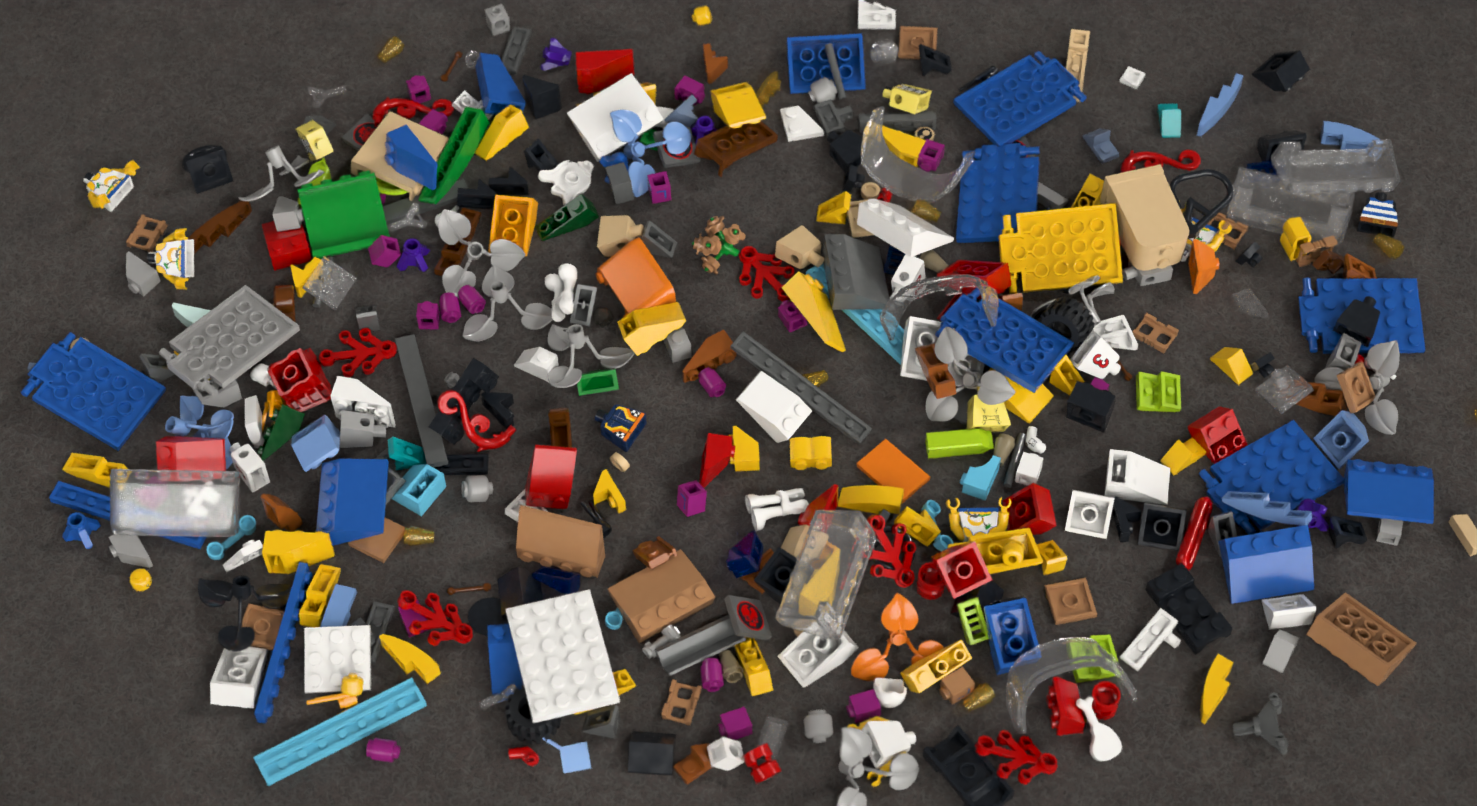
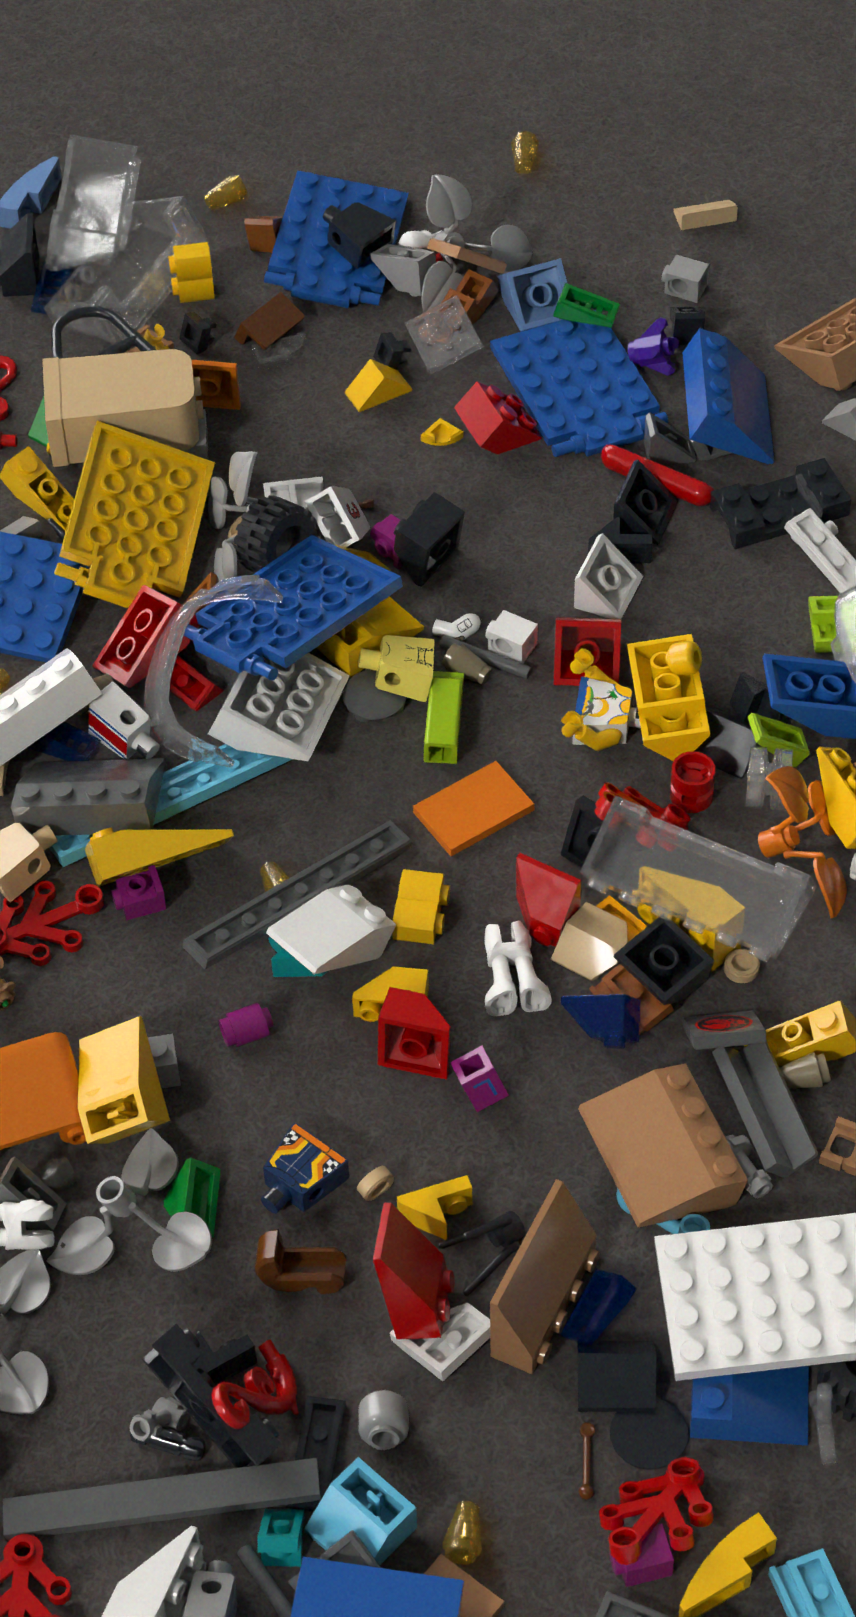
camera: 80 degrees left, 5 degrees down
white slope [514,347,559,382] -> none
dark orange plate [633,536,677,569] -> none
dark orange slope [682,330,737,383] -> none
magenta brick [700,658,724,692] -> none
white slope [778,612,859,688] -> none
yellow slope [838,485,904,515] -> none
yellow slope [894,506,940,547] -> none
dark orange slope [915,343,956,399] -> none
medium azure bar [921,500,954,551] -> none
light grey plant [926,327,1016,421] -> none
red slope [931,541,992,599] -> none
medium azure arch [960,455,1001,501] -> none
yellow slope [1036,540,1067,575] -> none
medium nougat tile [1044,578,1097,625] -> none
white slope [1104,449,1170,505] -> none
medium nougat piece [1132,313,1179,353] -> none
lime slope [1136,371,1181,412] -> none
yellow slope [1160,437,1206,476] -> none
medium blue slope [1222,491,1312,526] -> none
white slope [1262,594,1316,630] -> none
medium nougat piece [1296,235,1338,267] -> none
reddish brown slope [1312,250,1344,274] -> none
blue slope [1343,459,1434,524] -> none
torso [1357,192,1398,238] -> none
none -> reddish brown panel [234,292,304,350]
none -> yellow tile [421,418,464,446]
none -> green slope [553,283,620,328]
none -> clear wheel [745,746,793,811]

